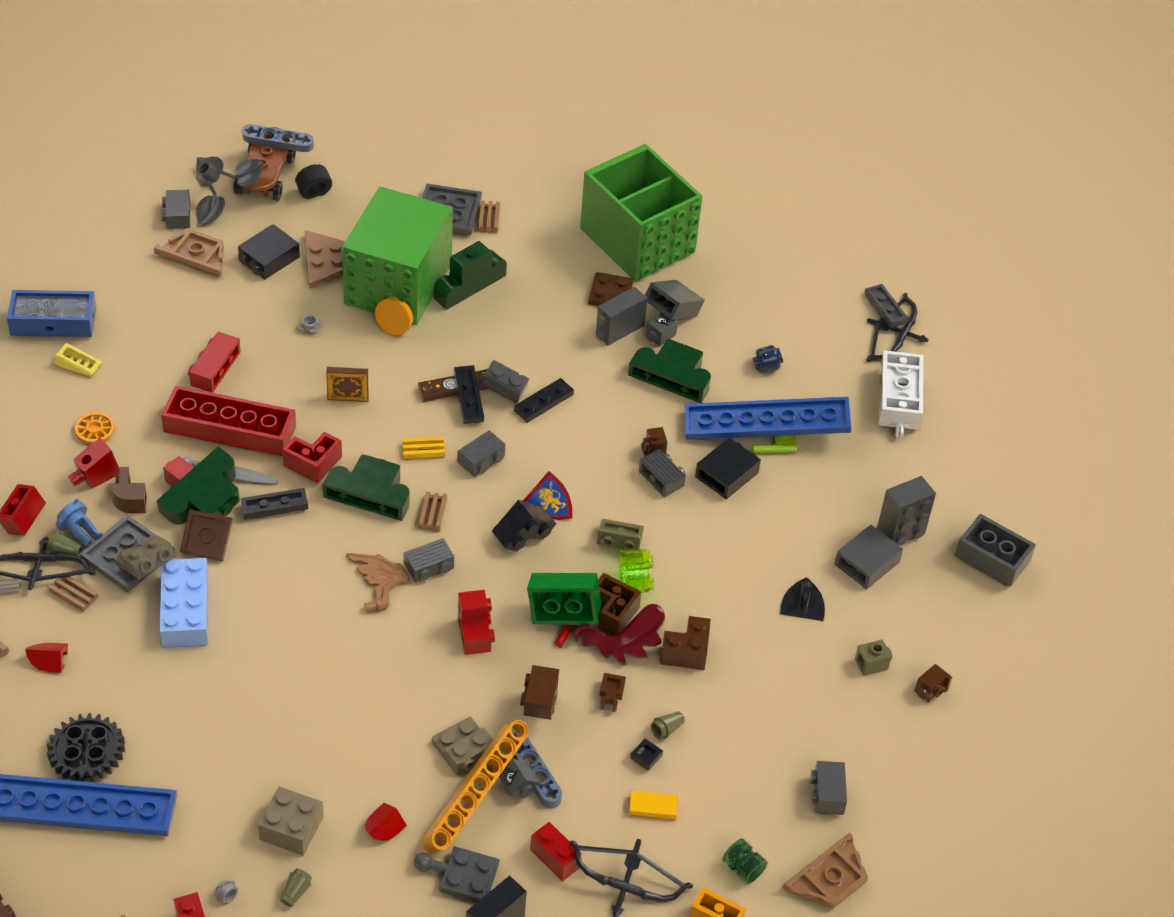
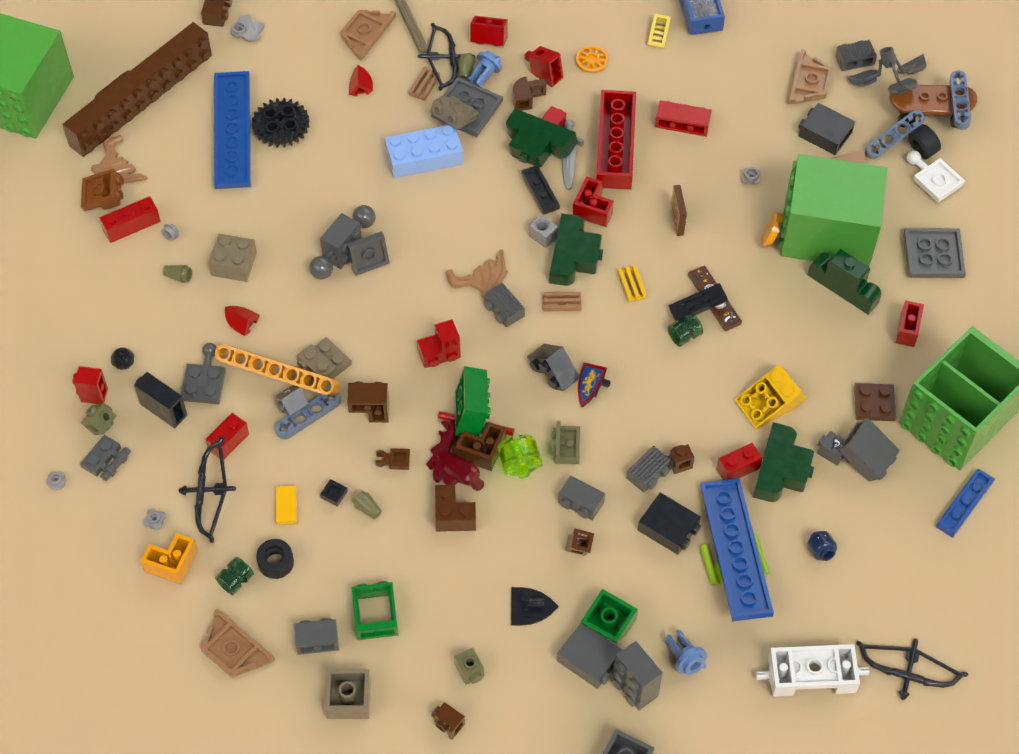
camera: 85 degrees right, 10 degrees up
reddish brown tile [180,509,233,561] -> none
dark grey brick [457,430,506,476] -> none
medium nougat tile [479,200,500,232] -> none
dark grey brick [482,360,529,403] -> none
black plate [514,378,574,423] -> none
dark grey brick [596,287,647,346] -> none
dark grey tile [865,284,909,328] -> none
none -> black tyre [256,539,294,579]
none -> dark grey brick [309,205,376,280]
none -> dark tan brick [325,669,371,719]
none -> dark grey plate [347,231,390,276]
none -> green window [352,581,398,640]
none -> light grey brick [529,215,558,248]
none -> dark grey brick [558,475,605,521]
none -> reddish brown brick [565,528,594,556]
none -> green slope [581,589,638,644]
none -> medium blue piece [665,630,707,674]
none -> clear green wheel [667,313,703,347]
none -> red brick [716,442,762,480]
none -> yellow slope [734,364,807,429]
none -> sand blue beam [865,110,925,159]
none -> red brick [895,300,924,347]
none -> white plate [907,151,965,203]
none -> blue tile [936,469,995,538]

